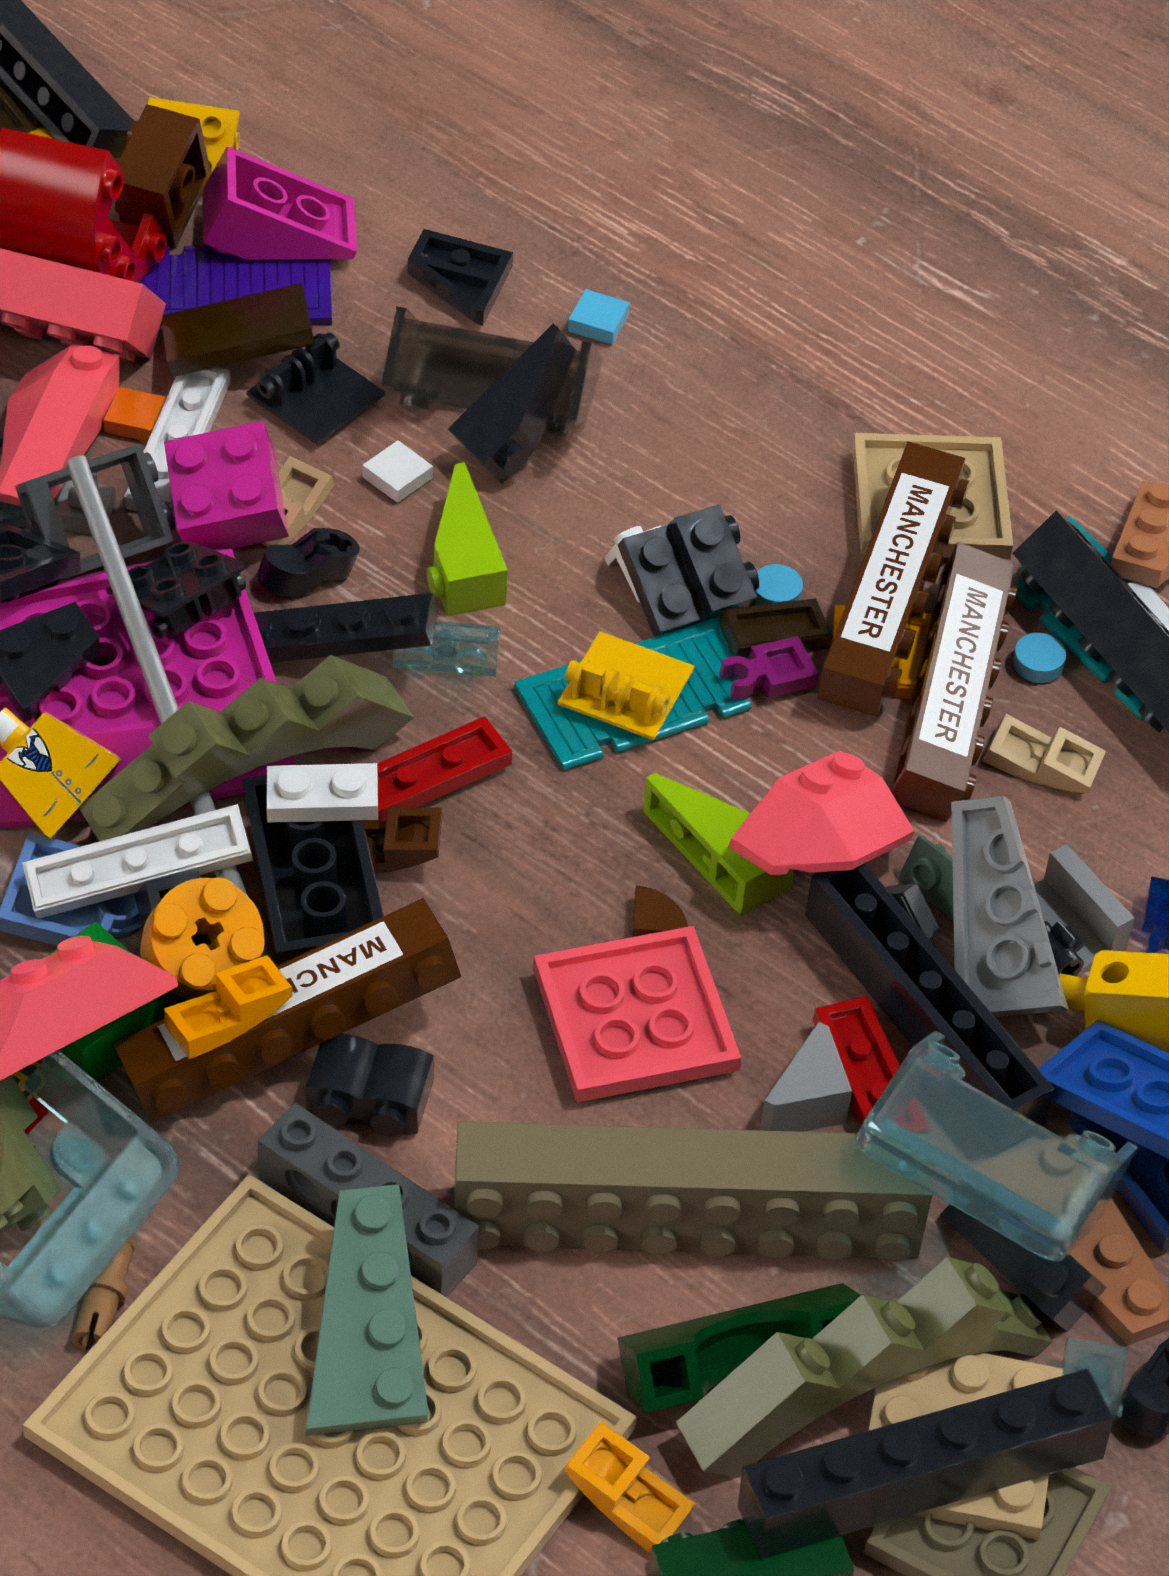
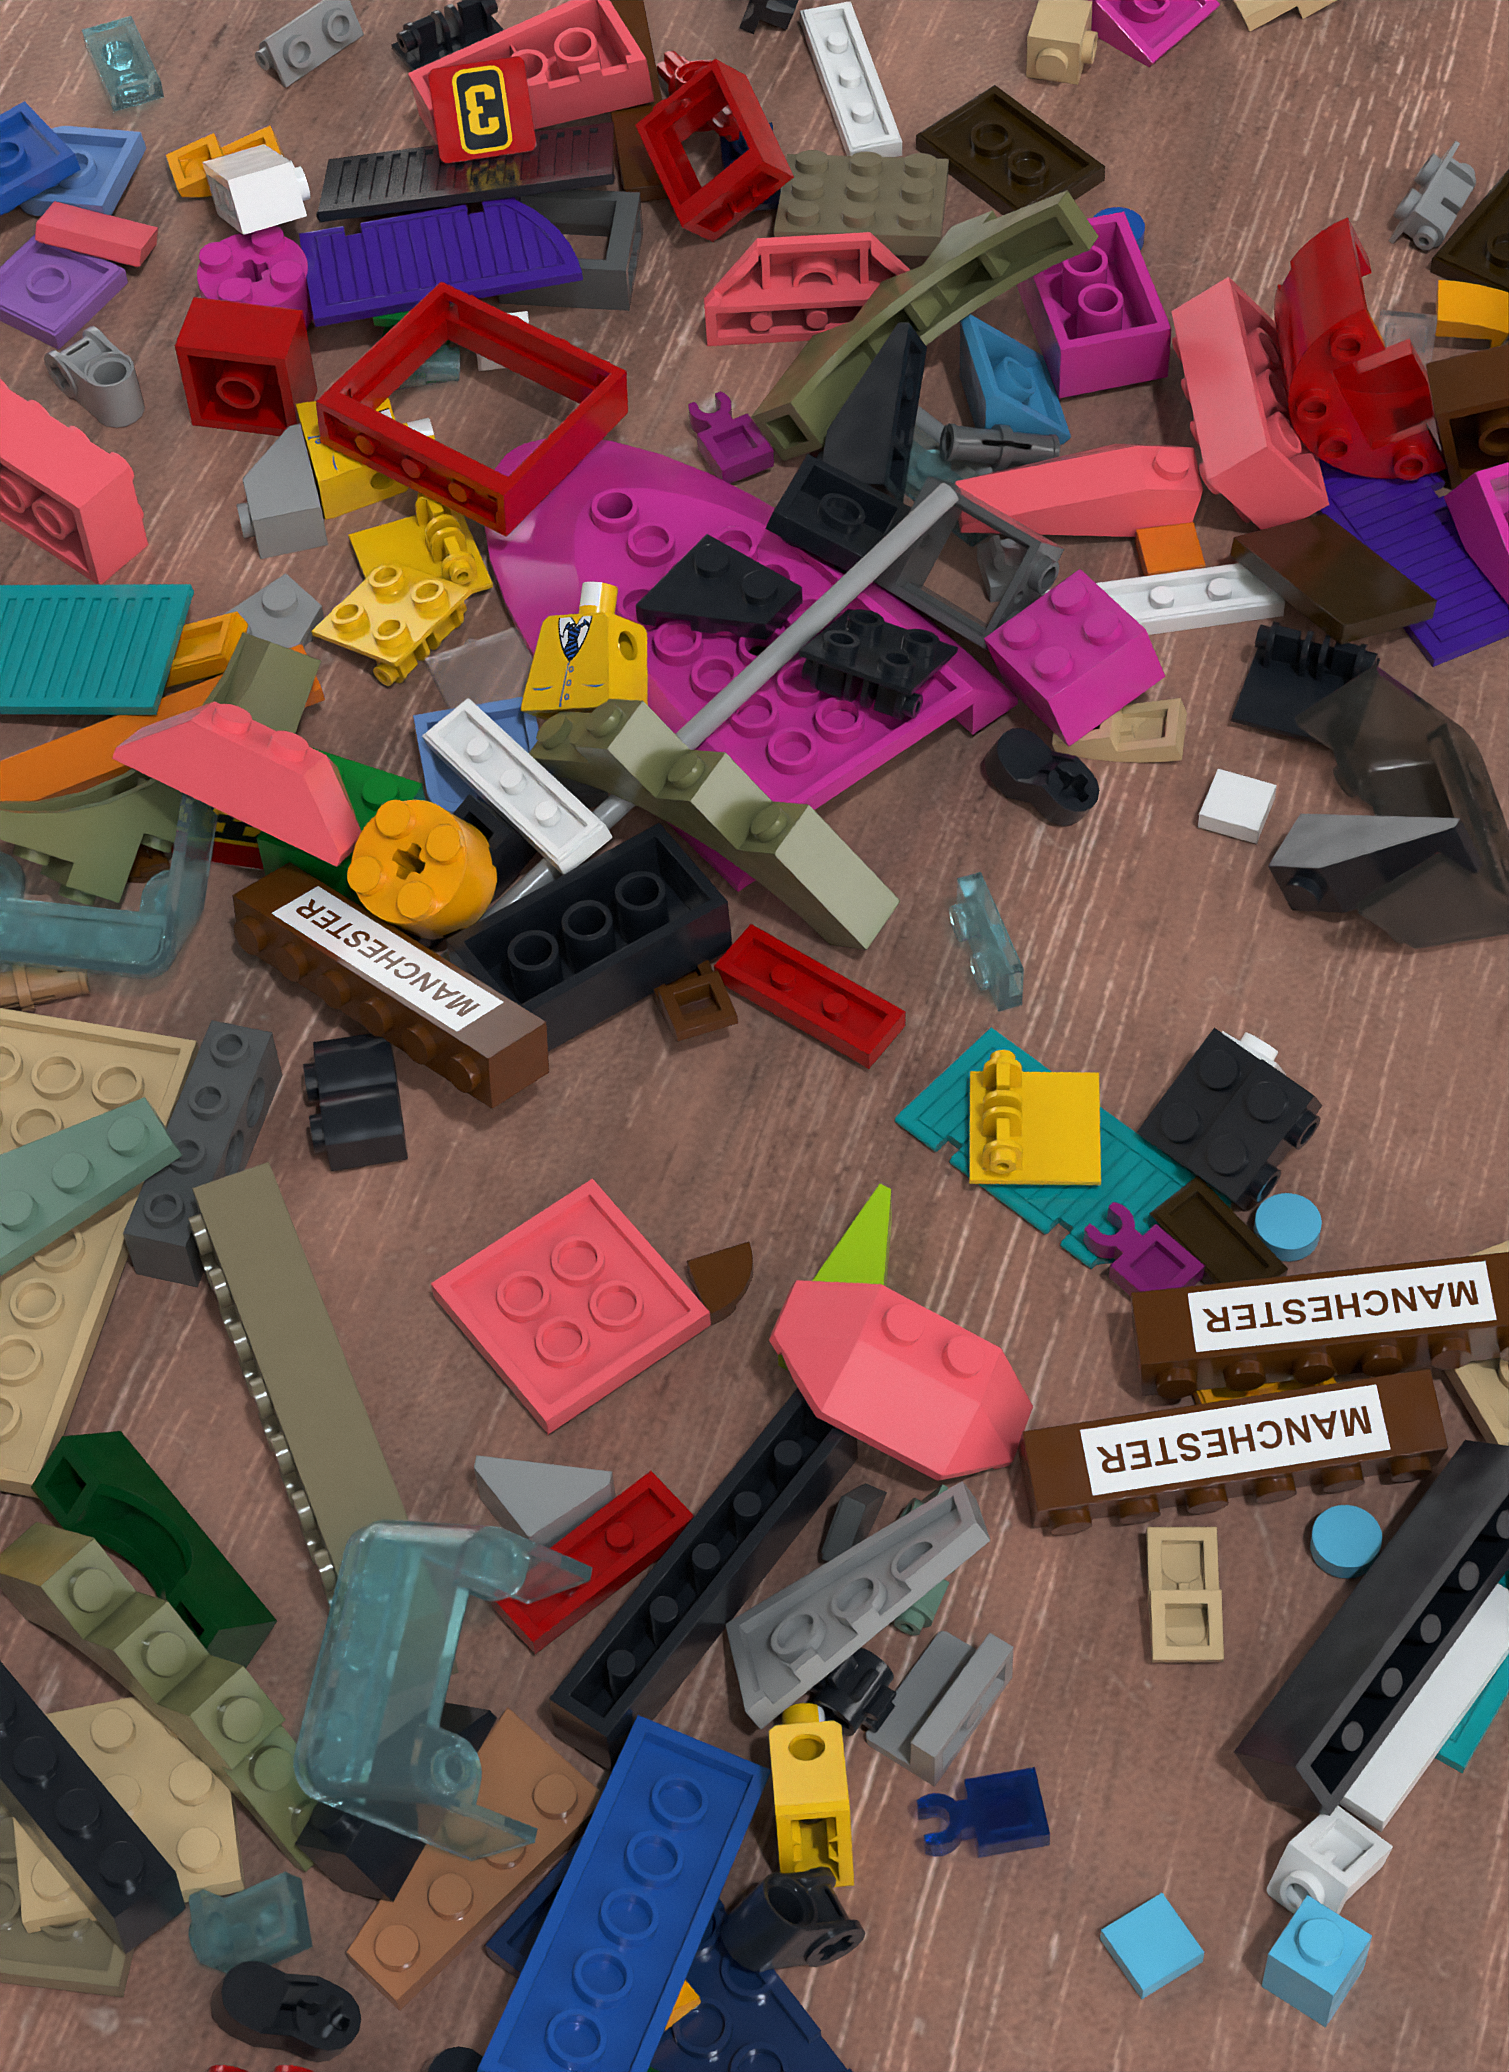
camera: 75 degrees right, 5 degrees up
light orange slope [164,955,293,1059] -> none
black plate [254,593,438,663] -> none
white plate [267,763,378,823] -> none
lime slope [427,462,508,616] -> none

